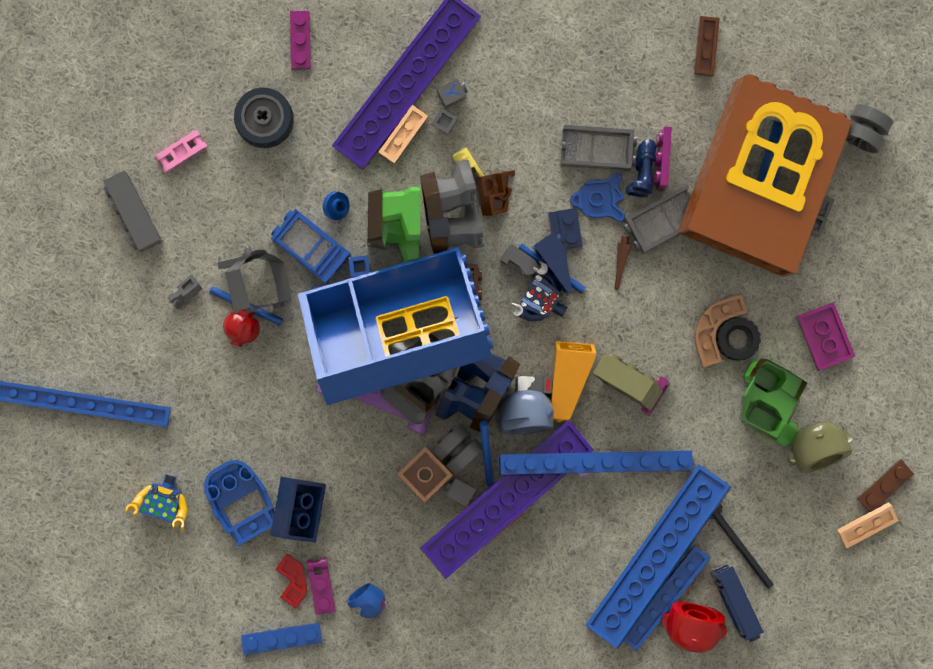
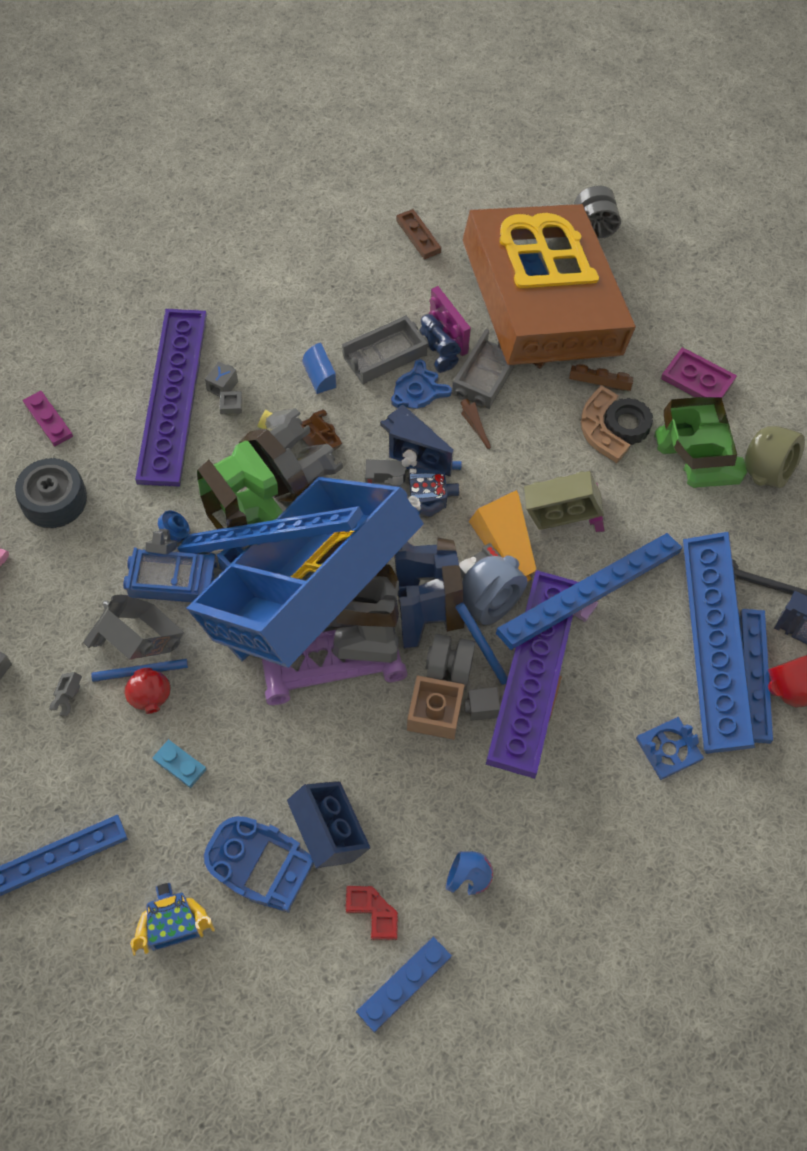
camera: 30 degrees left, 25 degrees down
magenta plate [307,557,336,615] -> none
light nougat plate [379,105,428,164] -> none
none -> dark grey tile [146,529,177,554]
none -> dark azure plate [152,739,207,789]
none -> blue plate [177,506,363,554]
none -> blue brick [302,342,336,394]
none -> reddish brown plate [569,364,633,391]
none -> blue piece [636,717,704,780]

